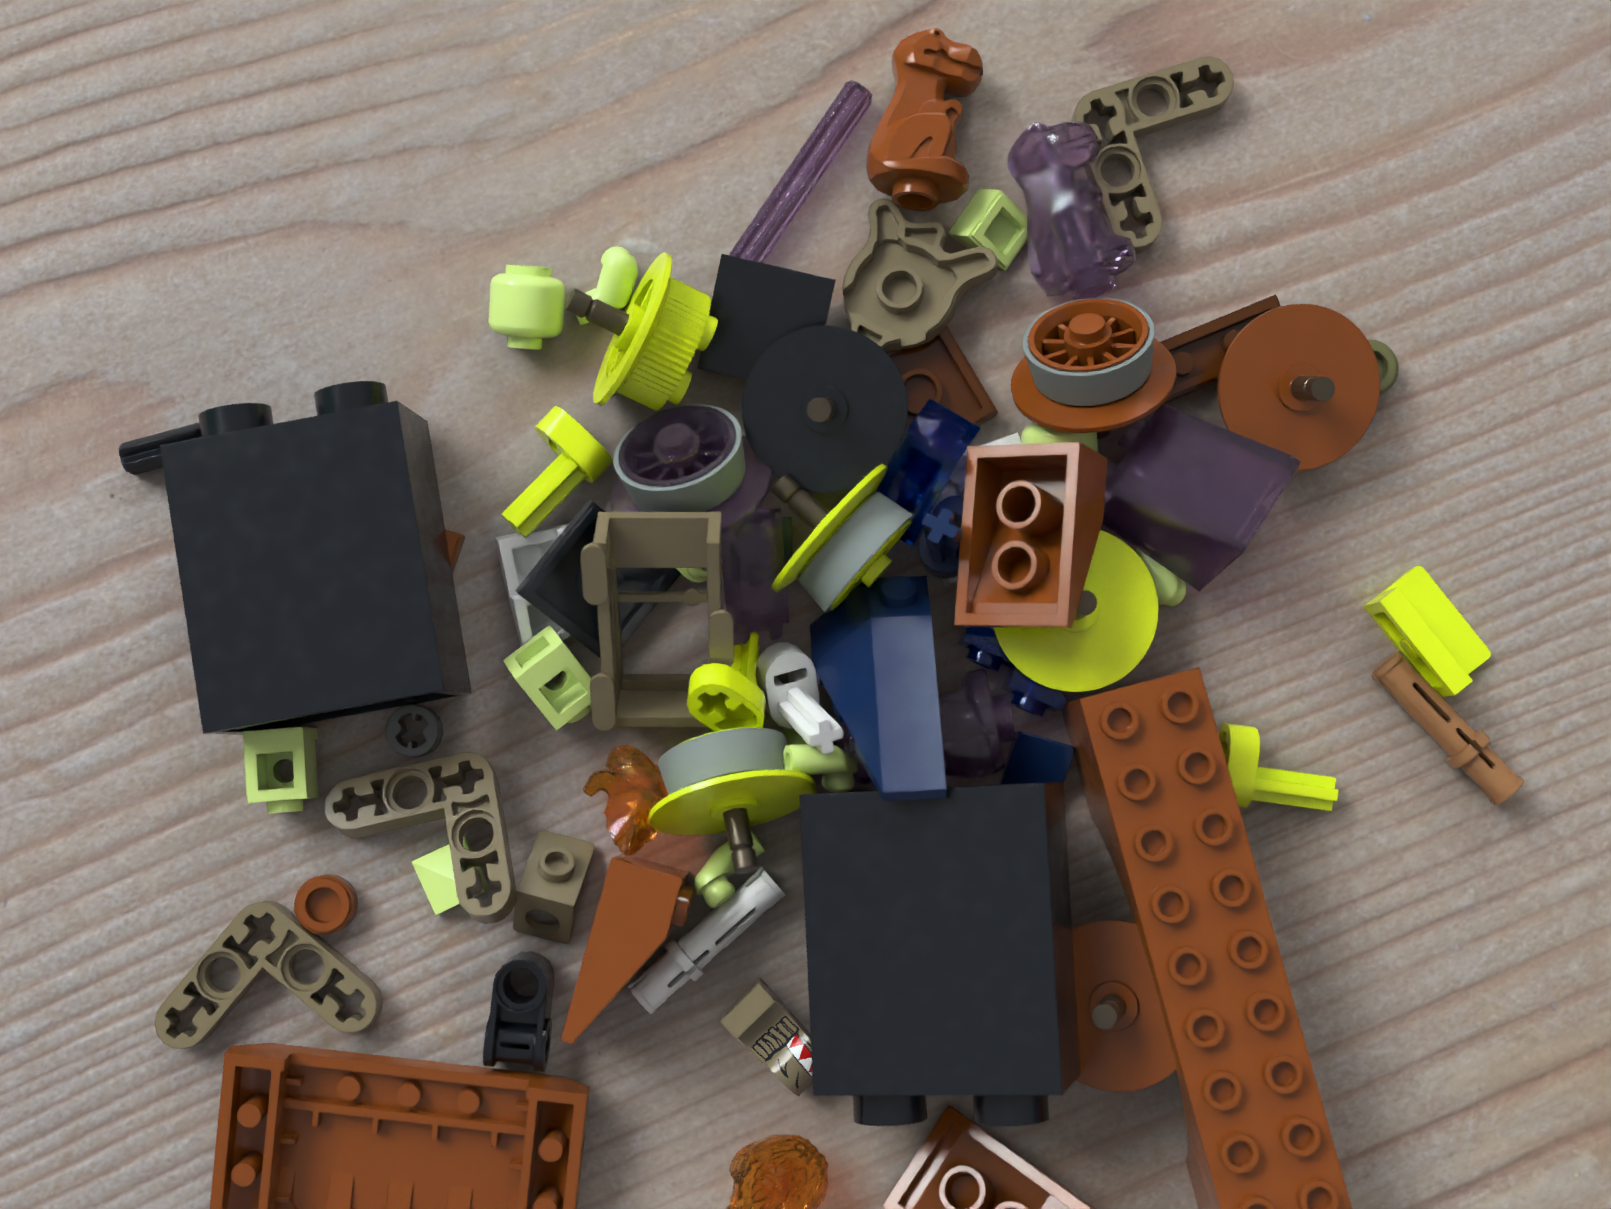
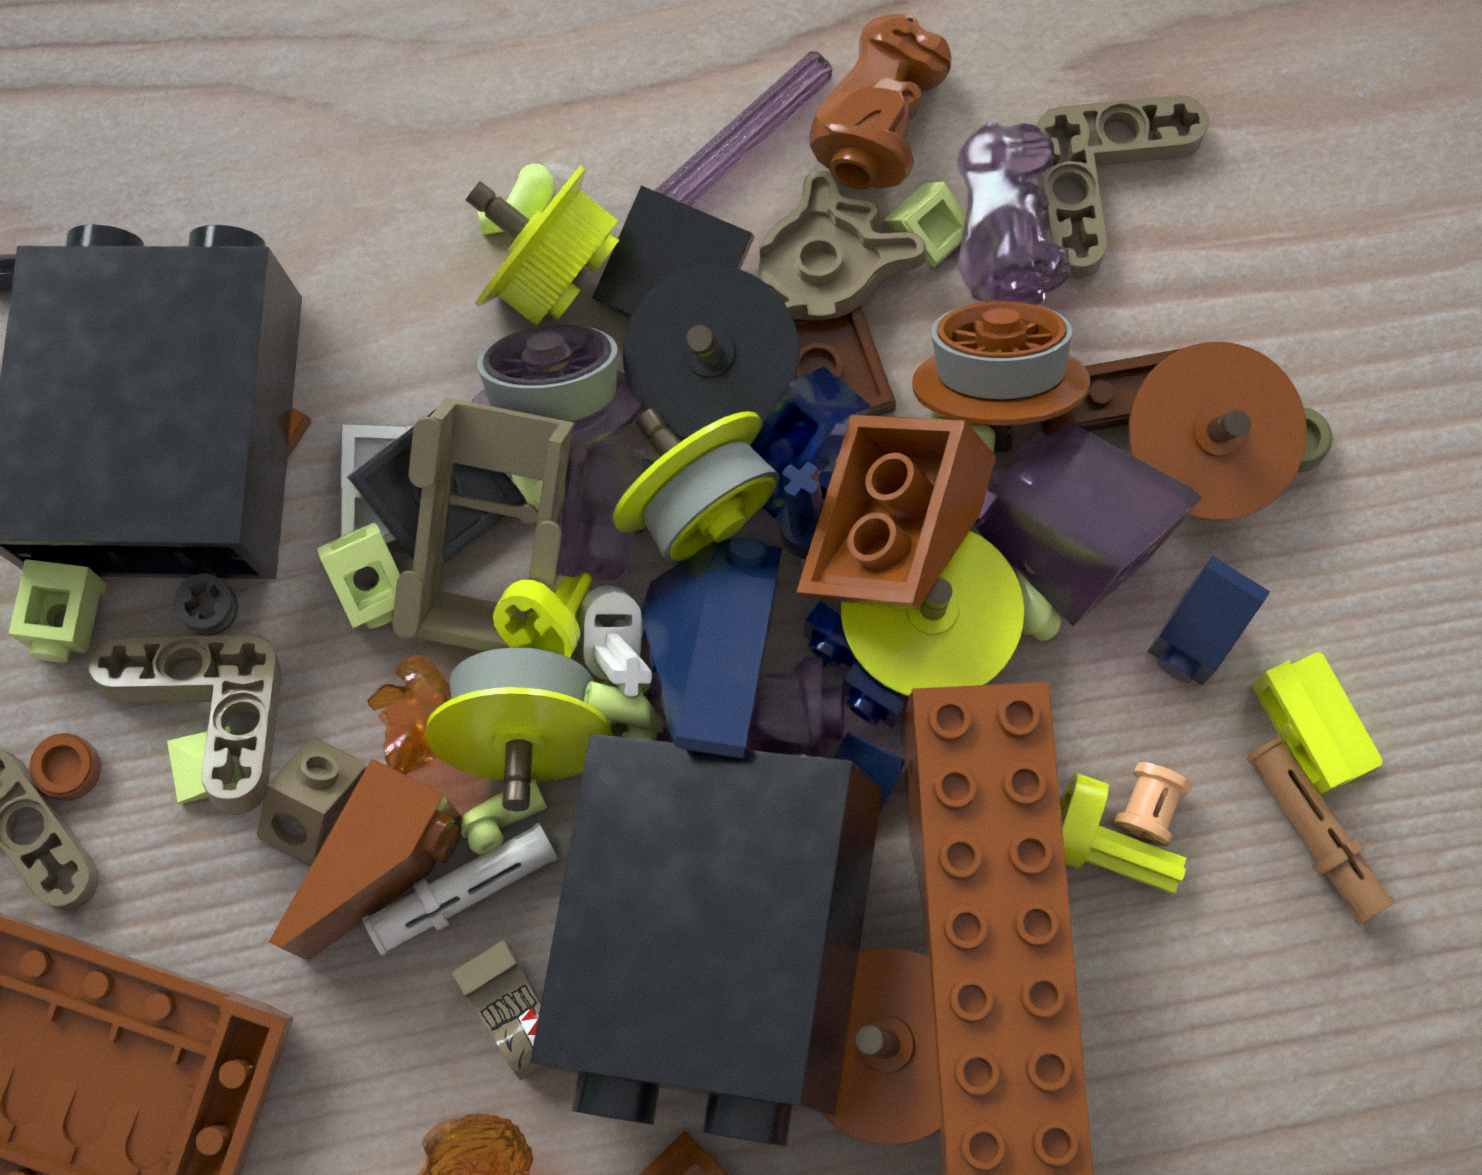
camera: 15 degrees right, 10 degrees down
black piece [483,951,555,1072] -> none
yellowish green head [488,264,565,350] -> none
neon yellow piece [501,406,613,539] -> none
none -> light nougat bush [1113,762,1192,846]
none -> dark blue slope [1148,556,1270,685]

